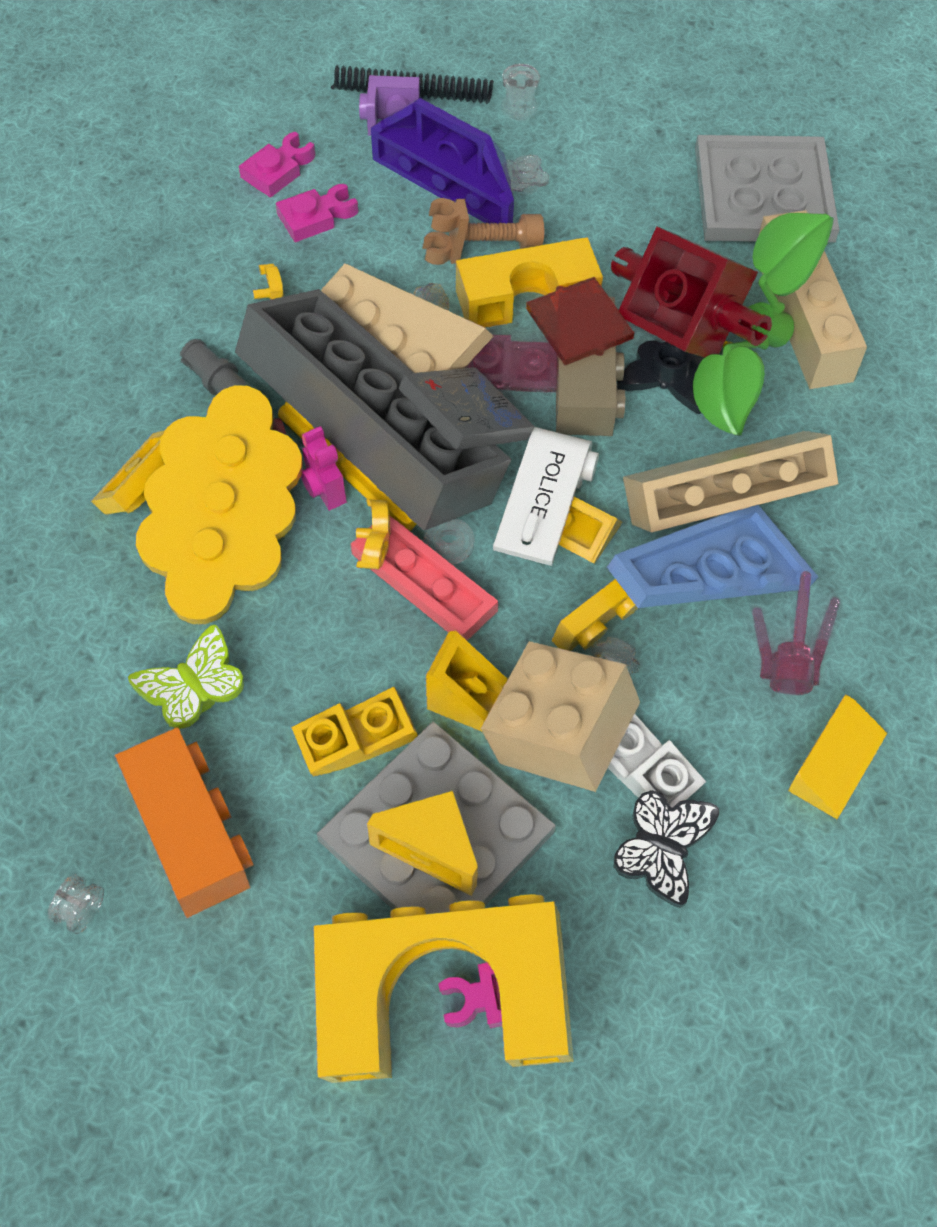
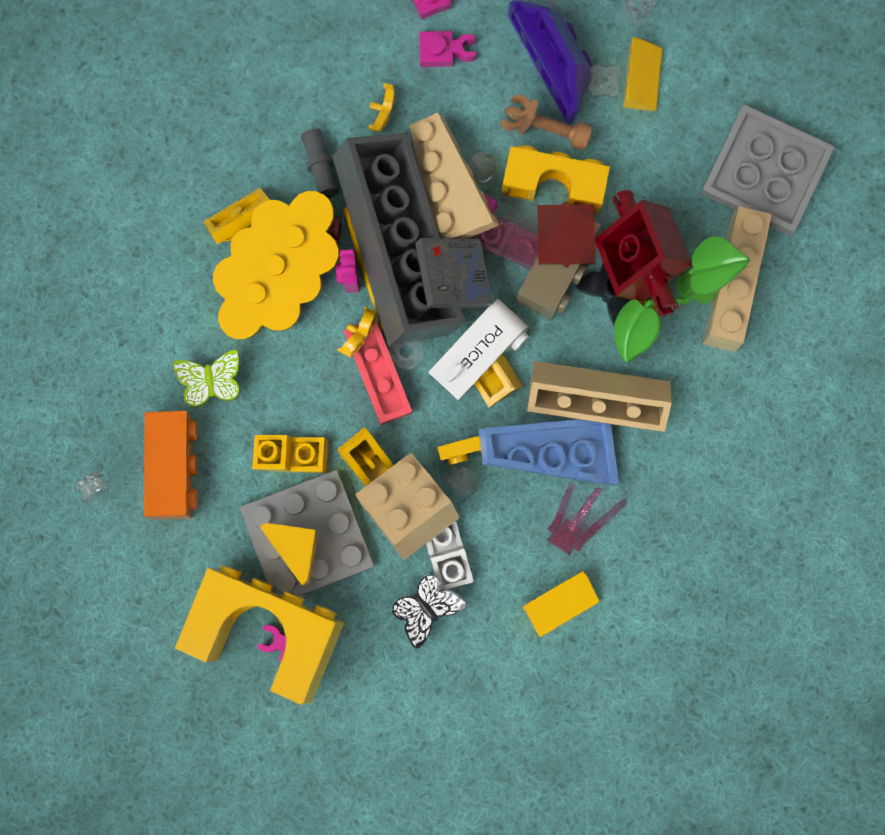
camera: 25 degrees right, 20 degrees up
none -> yellow slope [623,37,663,111]

